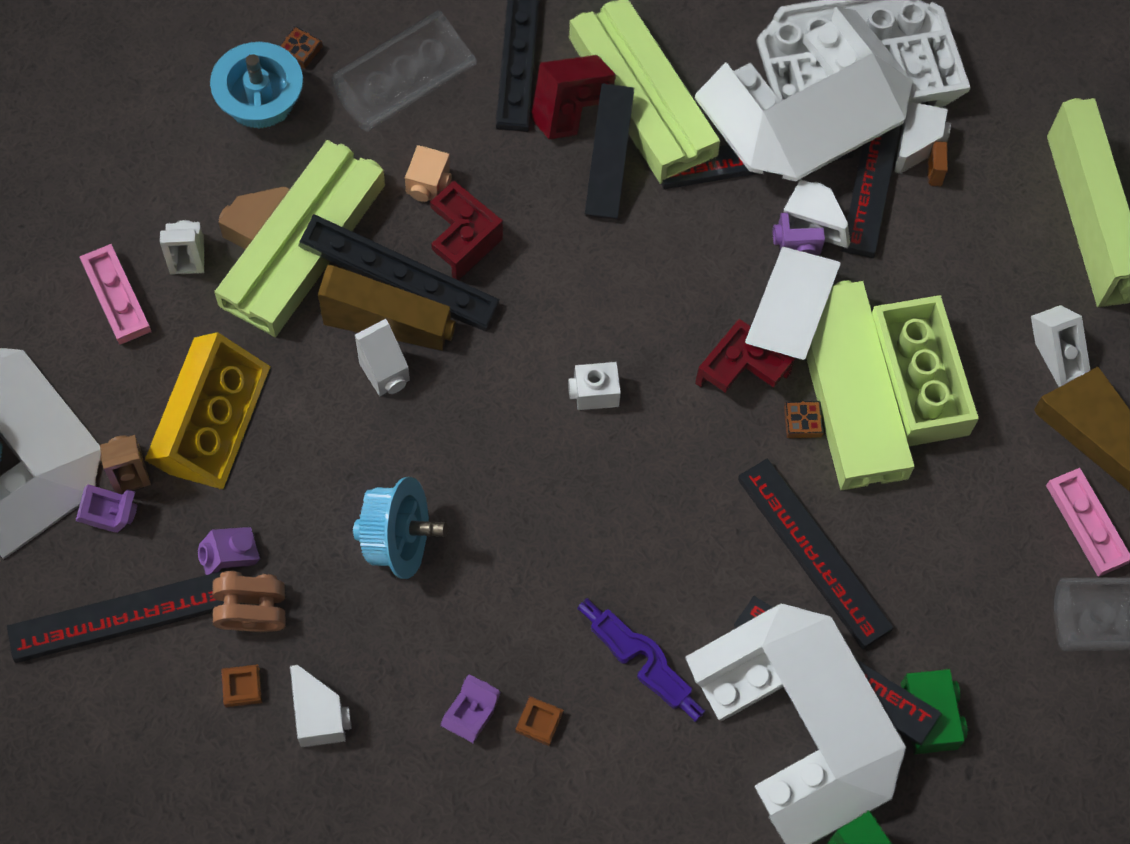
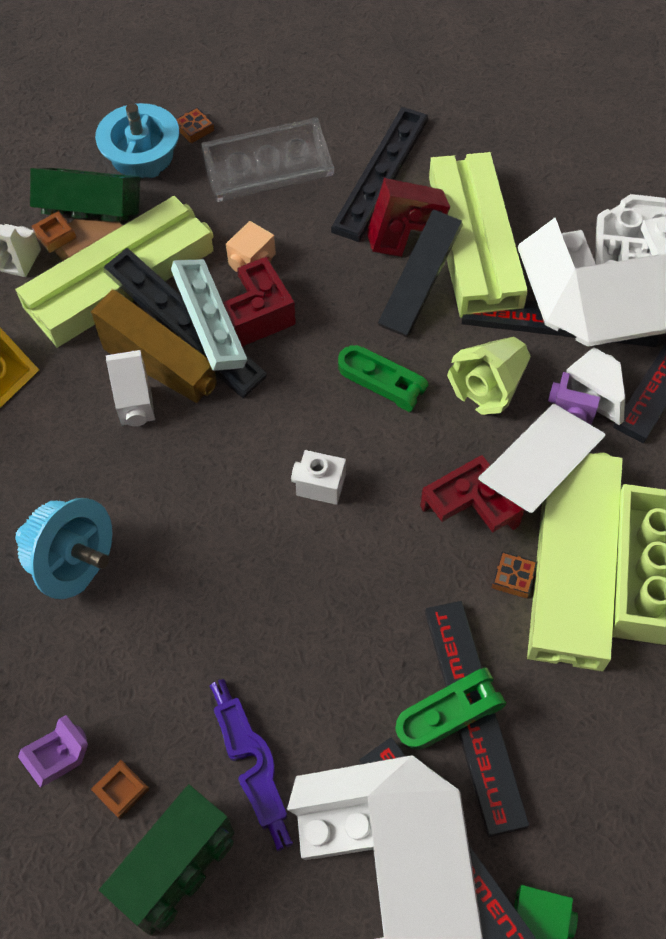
camera: 25 degrees right, 5 degrees down
none -> dark green brick [30,168,141,222]
none -> dark orange tile [31,211,77,253]
none -> dark green brick [99,784,235,936]
none -> light aqua plate [171,259,247,371]
none -> green plate [338,345,429,412]
none -> green plate [395,668,507,750]
none -> yellowish green cone [447,337,531,415]

